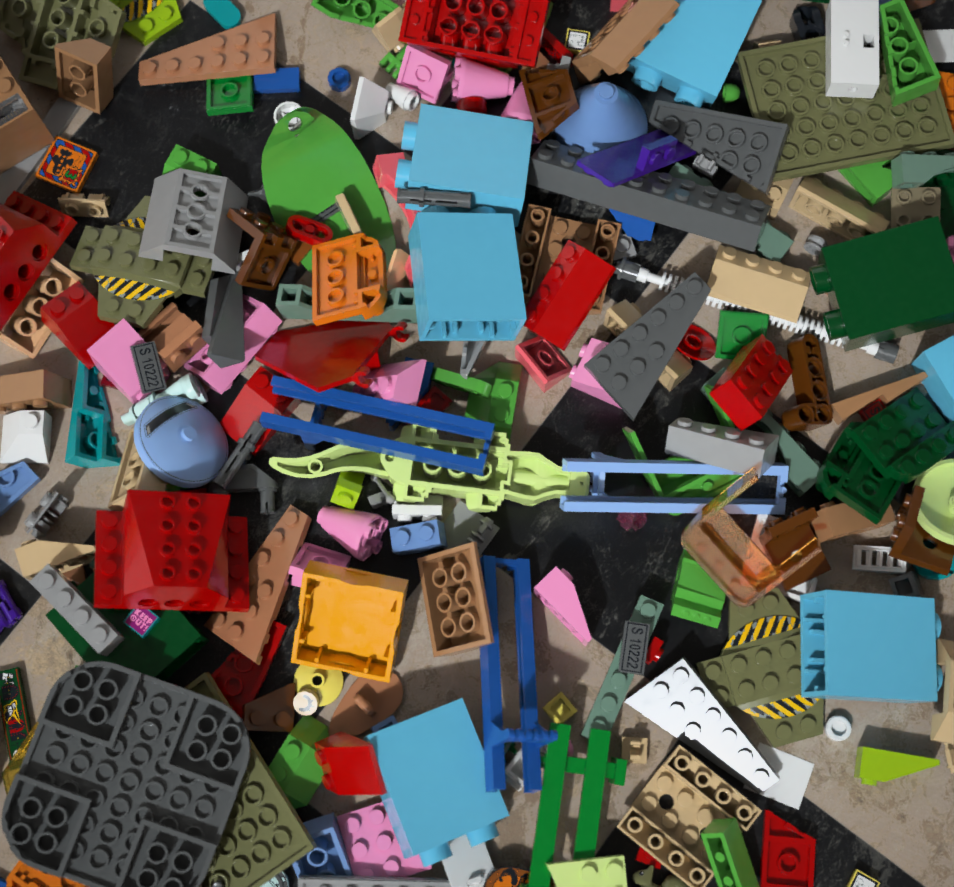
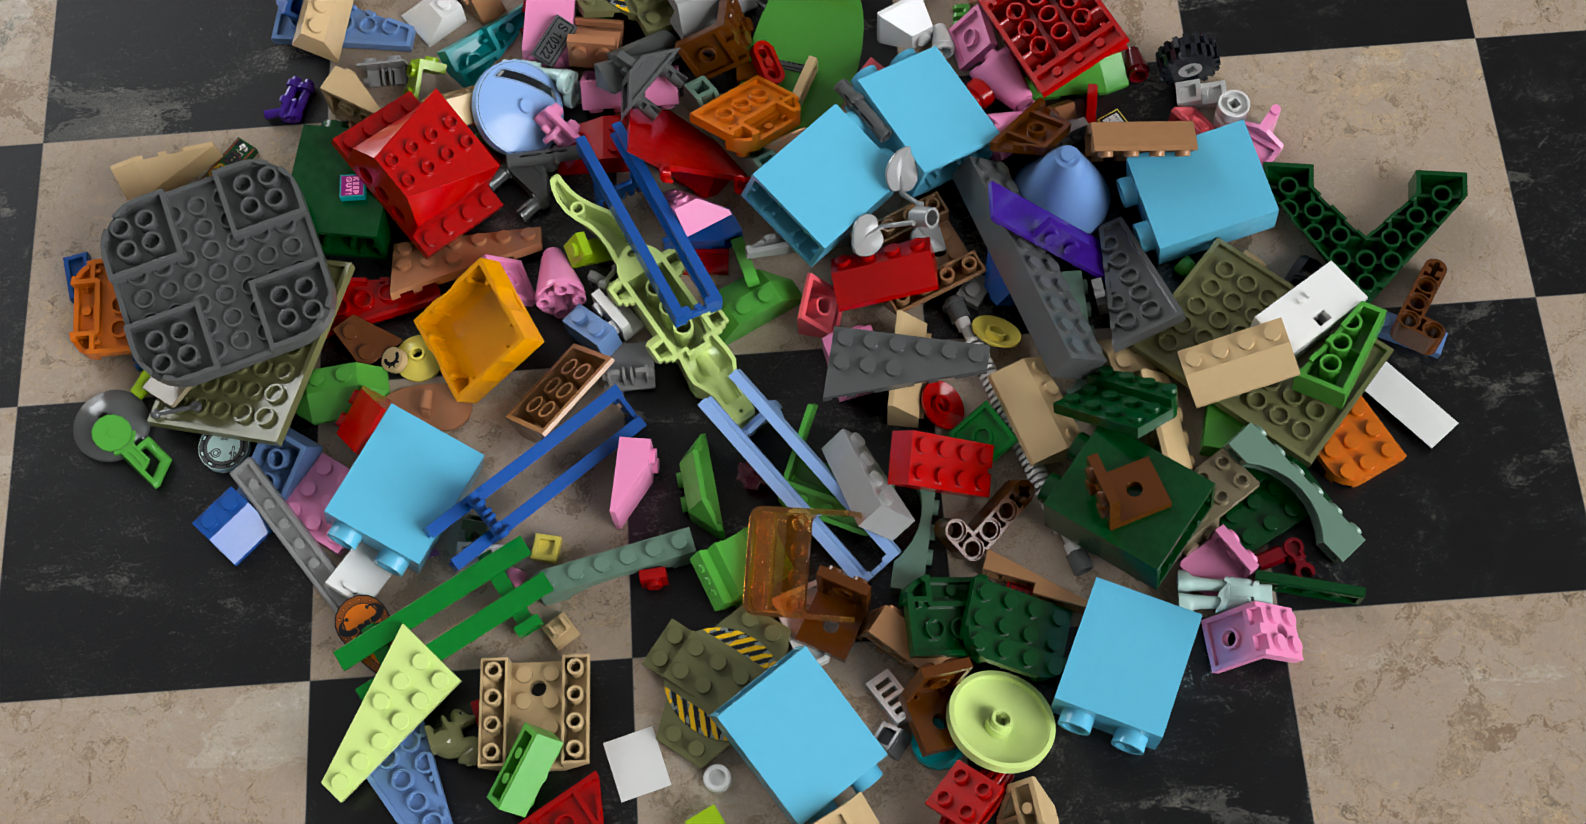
camera: 50 degrees right, 10 degrees down
light grey brick [29,564,125,656] -> none
dark grey tile [618,620,651,676] -> none
wing [624,656,780,794] -> none
none -> lime bracket [403,56,447,100]
none -> bright pink hips [533,103,581,147]
none -> dark grey connector [612,47,688,122]
none -> bright green wedge [676,433,726,540]
none -> light grey plant [852,146,946,256]
none -> light yellow dish [972,315,1021,348]
none -> dark green plate [1053,366,1178,438]
none -> reddish brown bracket [1084,453,1172,531]
none -> tan slope [1177,317,1301,408]

